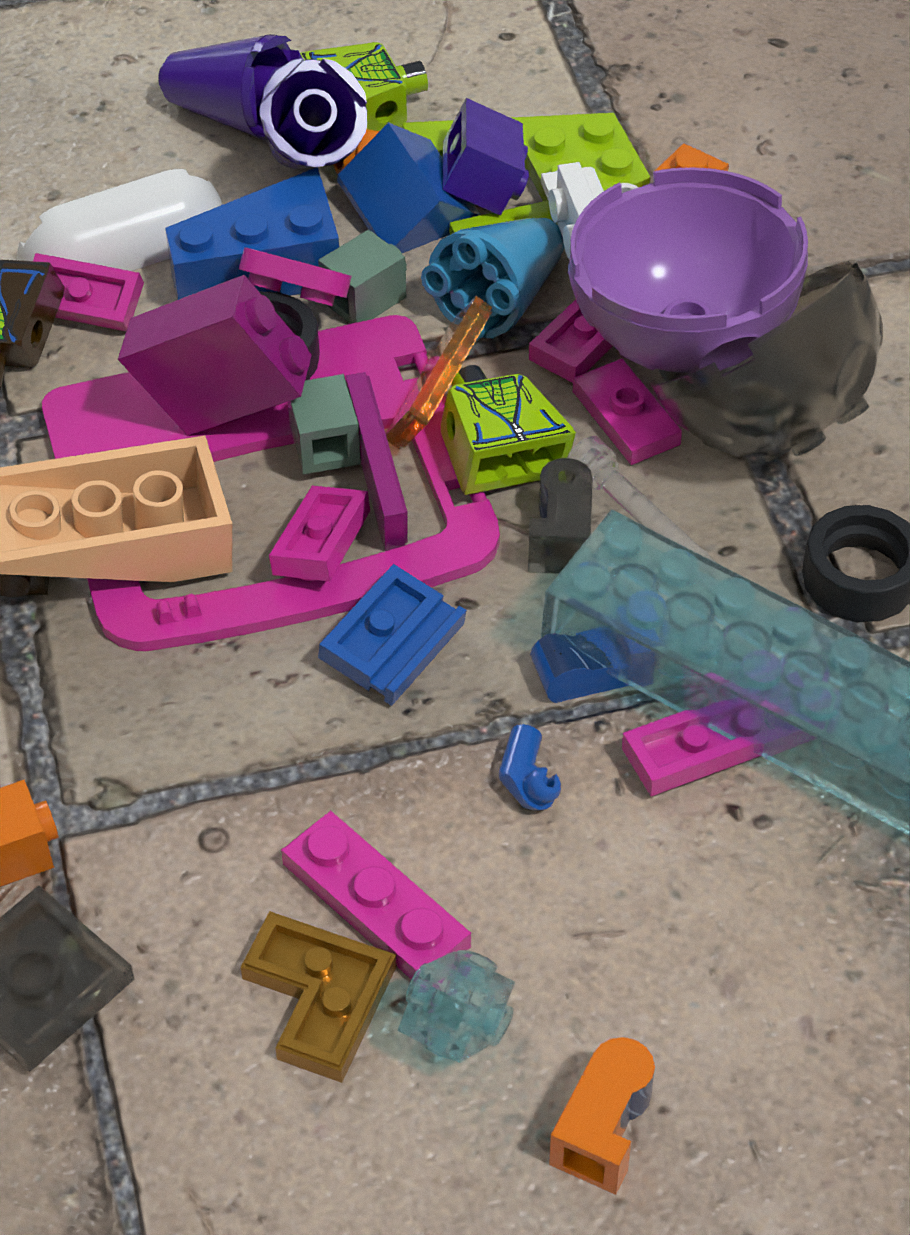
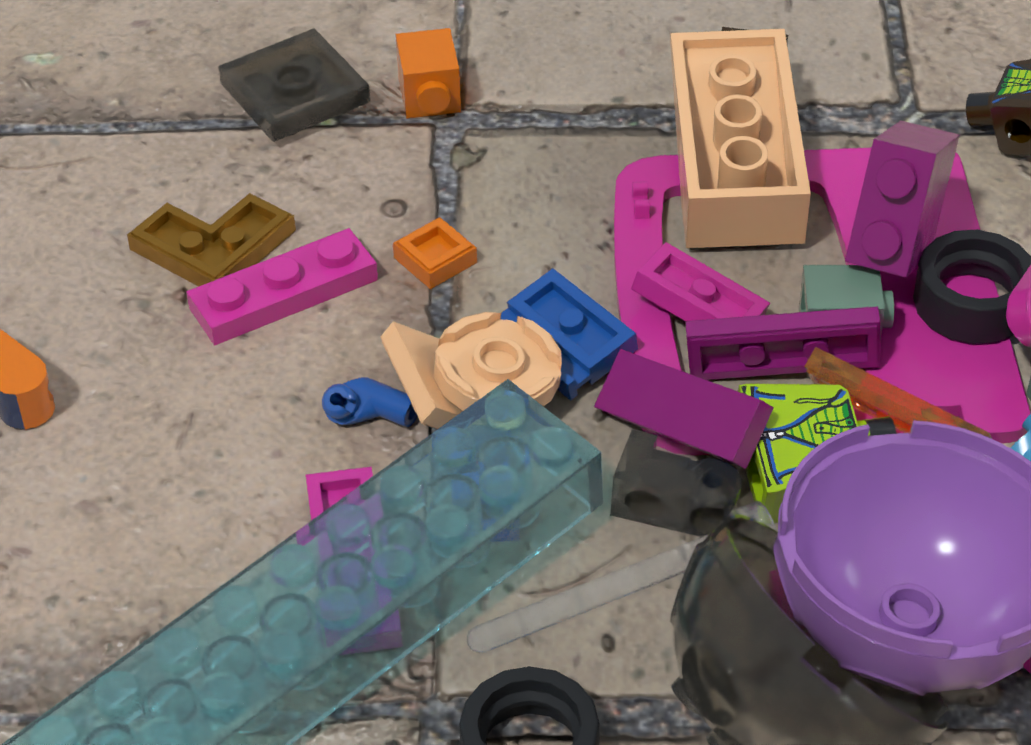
camera: 105 degrees right, 5 degrees down
clear light blue brick [397,950,515,1063] -> none
none -> light nougat tile [380,321,483,434]
none -> orange tile [393,217,477,290]
none -> light nougat tile [434,312,562,420]
none -> magenta tile [594,349,774,469]

